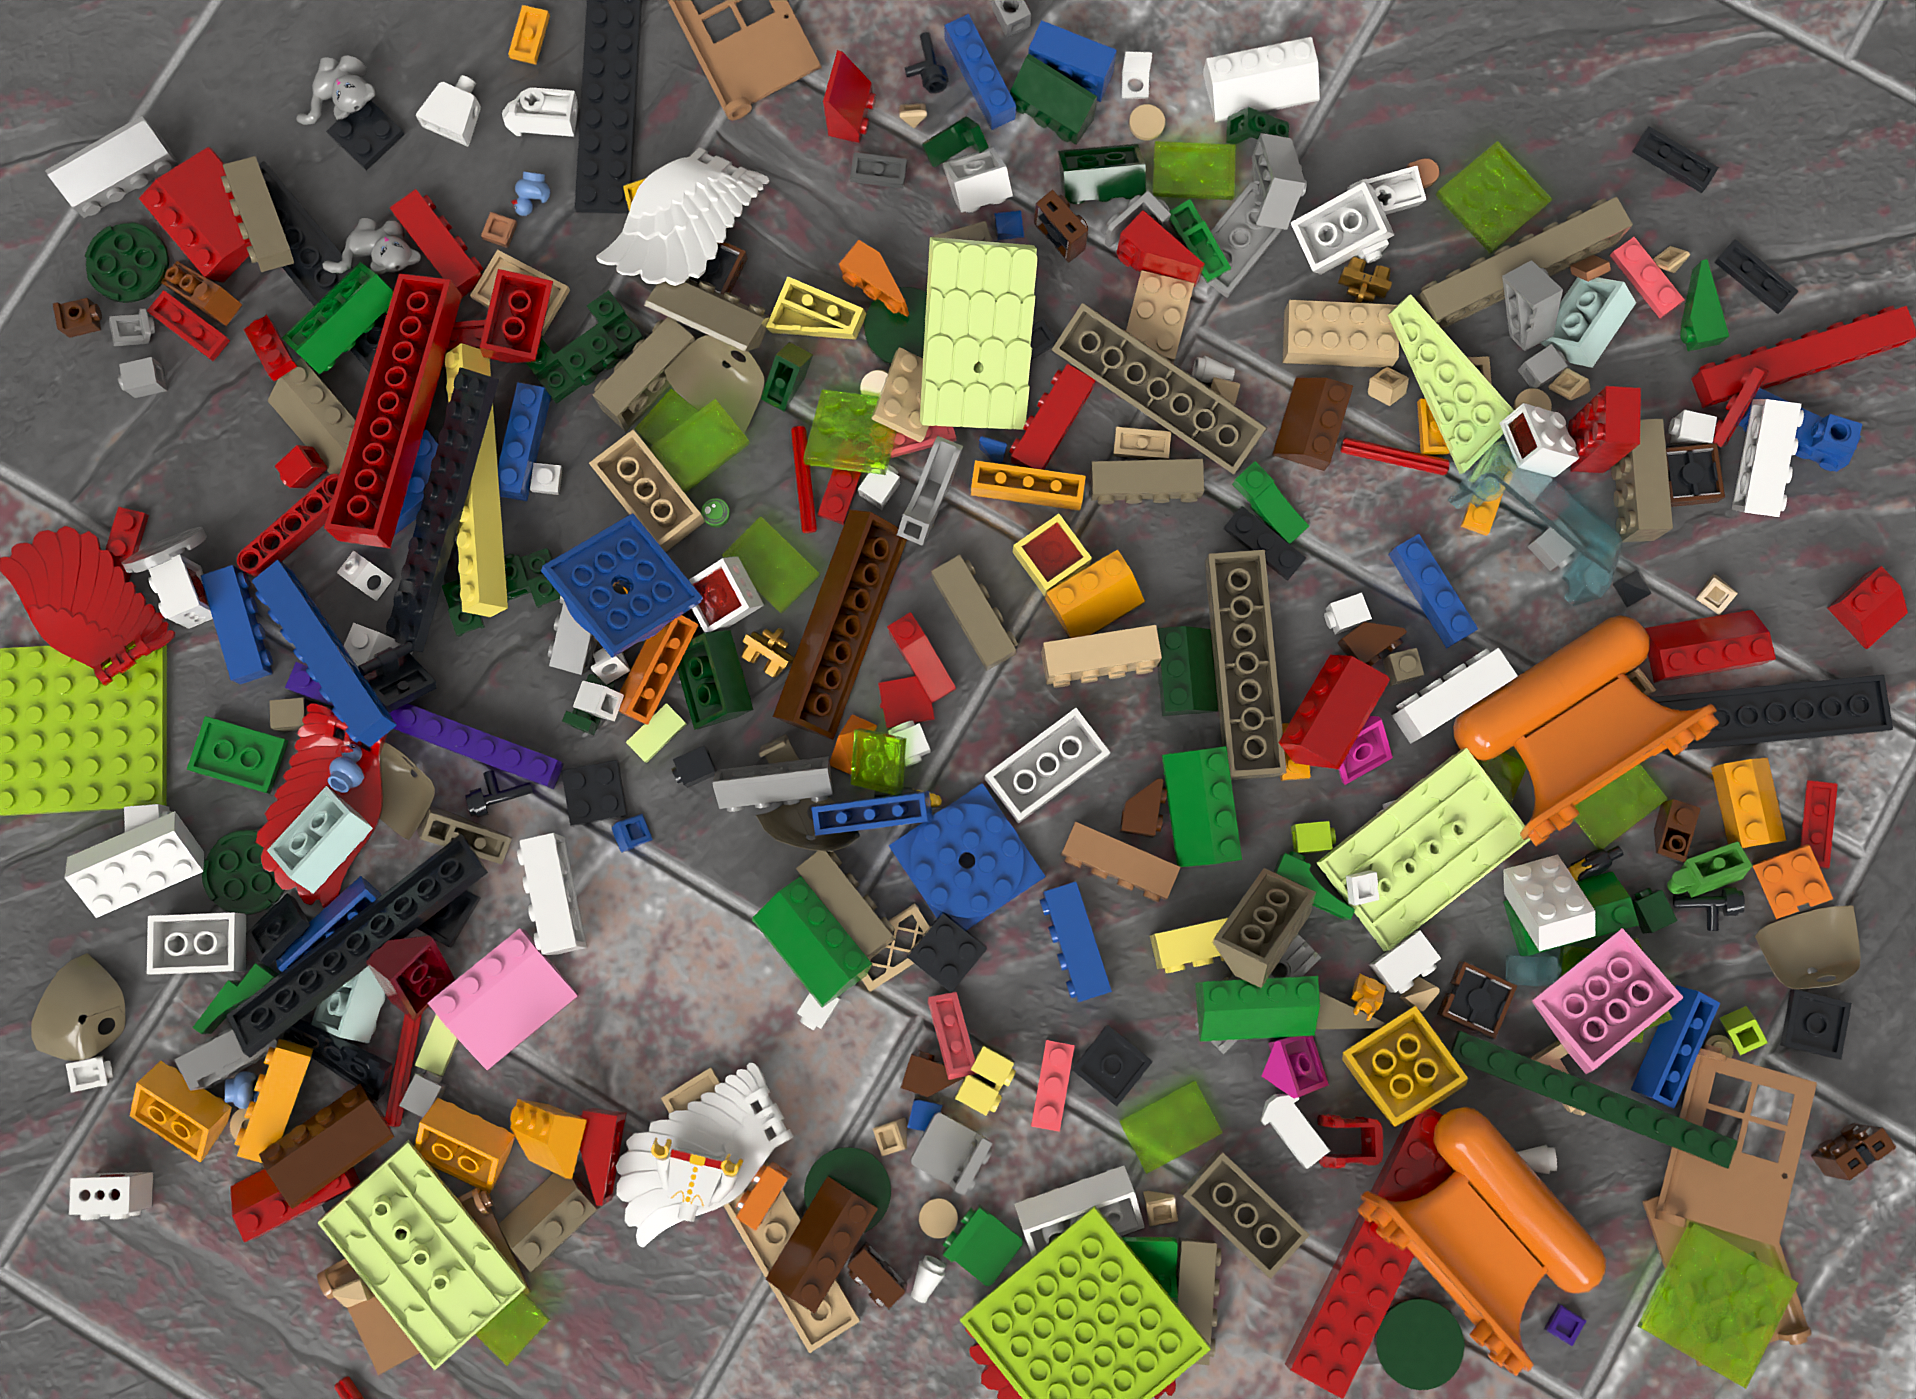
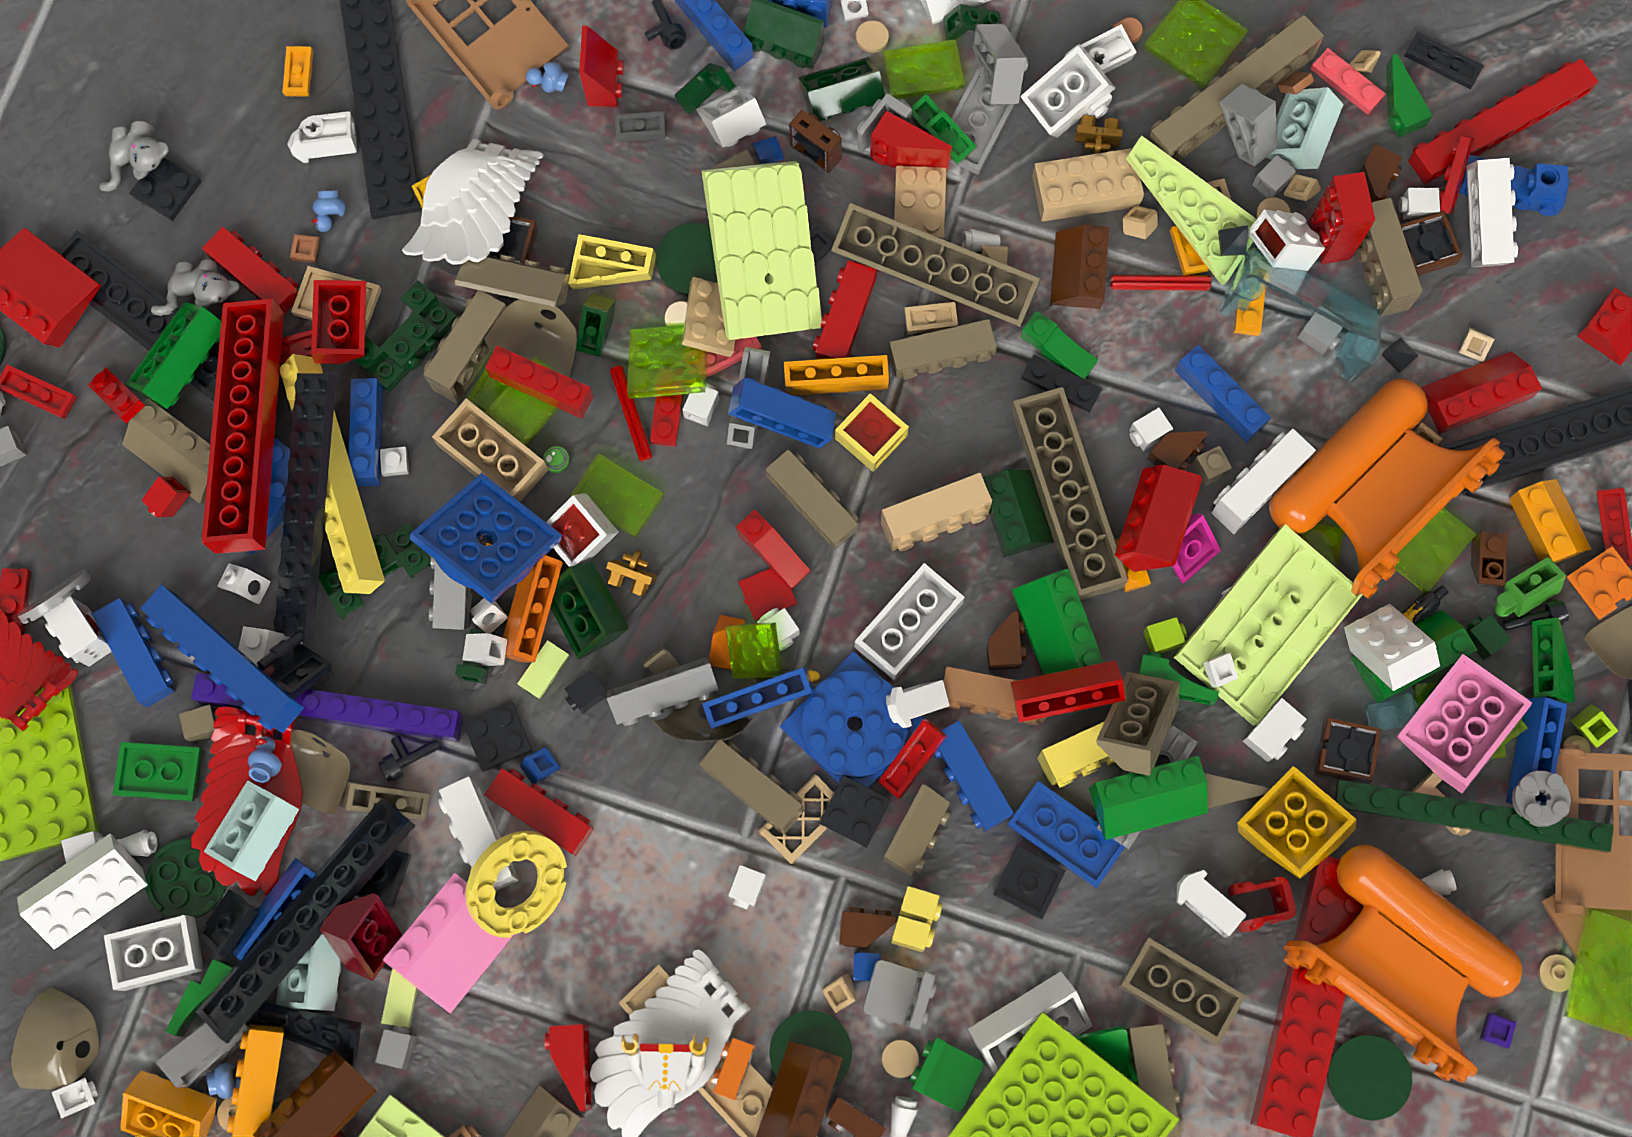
camera: 10 degrees left, 5 degrees down
dark orange slope [161,261,243,326] -> none
dark tan brick [221,156,294,272] -> none
red beam [237,474,340,577] -> none
red axle [385,1014,422,1127] -> none
light orange slope [415,1098,515,1194] -> none
white torso [416,75,480,146] -> none
light orange slope [510,1099,586,1179] -> none
green slope [752,876,872,1008] -> none
reddish brown slope [773,510,907,740] -> none
orange slope [839,240,909,317] -> none
tan slope [899,103,927,128] -> none
coral plate [928,992,977,1080] -> none
blue slope [979,436,1007,464] -> none
coral plate [1031,1040,1075,1132] -> none
light orange slope [1045,549,1145,638] -> none
clear neon green plate [1119,1081,1223,1174] -> none
tan slope [1143,1191,1178,1226] -> none
dark pink slope [1262,1036,1329,1098] -> none
light orange plate [1351,974,1386,1021] -> none
tan slope [1399,977,1440,1012] -> none
none -> white cone [117,830,158,857]
none -> light yellow plate [466,831,567,938]
none -> red brick [484,768,593,857]
none -> red brick [485,345,594,419]
none -> medium blue animal [526,62,569,93]
none -> blue brick [728,377,836,448]
none -> red plate [878,719,947,799]
none -> dark tan slope [883,784,952,877]
none -> white piece [886,680,950,728]
none -> blue plate [1007,781,1125,888]
none -> red brick [1010,660,1126,723]
none -> black slope [1218,226,1249,256]
none -> reddish brown slope [1360,144,1402,202]
none -> light grey plate [1512,771,1571,827]
none -> green slope [1532,617,1575,703]
none -> tan piece [1538,955,1576,992]

